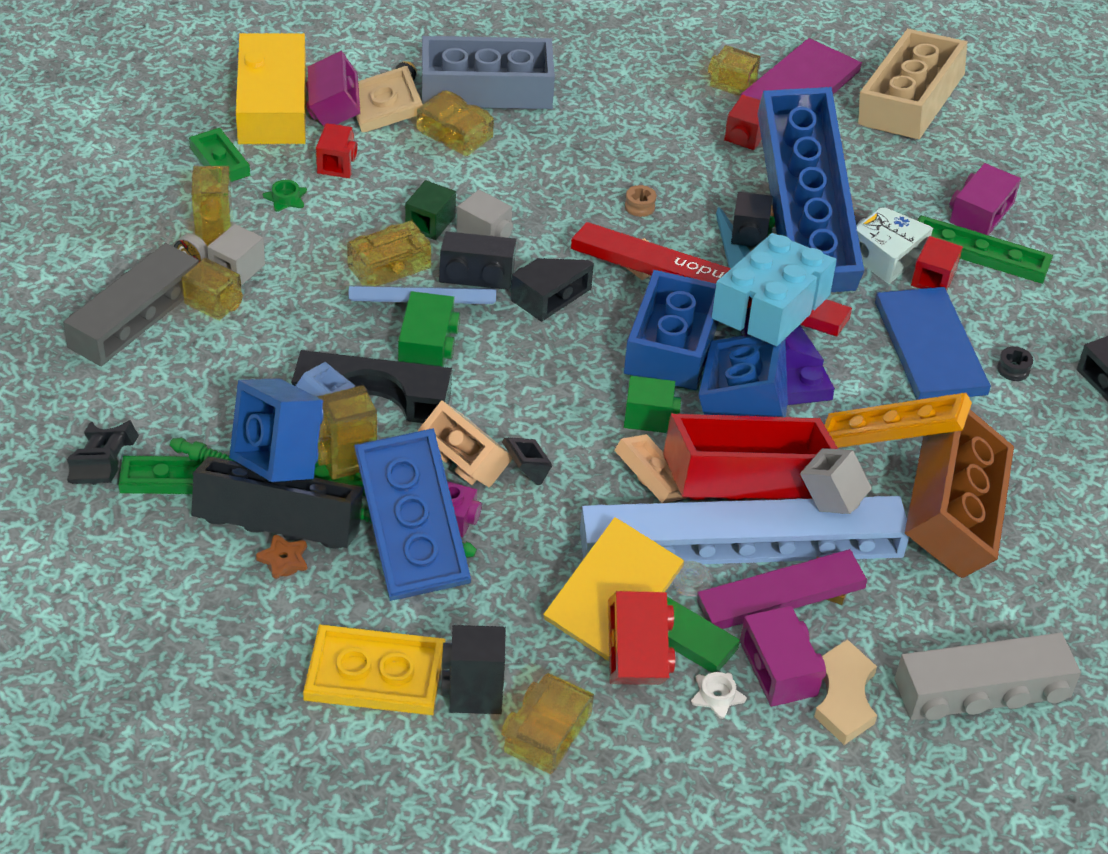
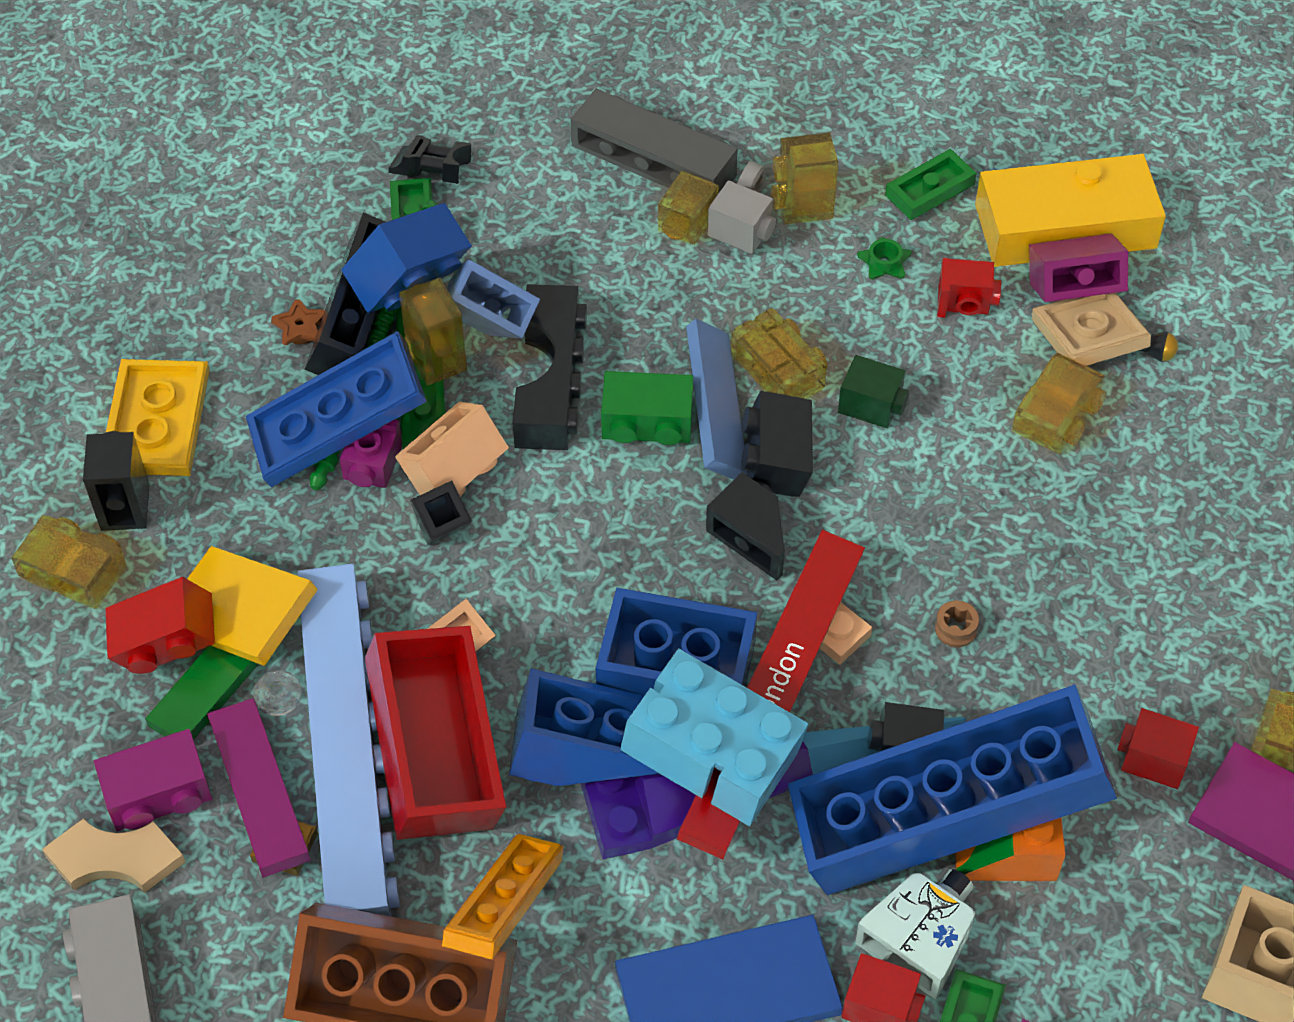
camera: 90 degrees right, 10 degrees up
sand blue brick [422,36,555,109] -> none
light grey brick [457,190,513,238] -> none
green brick [624,376,681,433] -> none
white plate [691,672,747,719] -> none
light grey brick [800,448,872,514] -> none

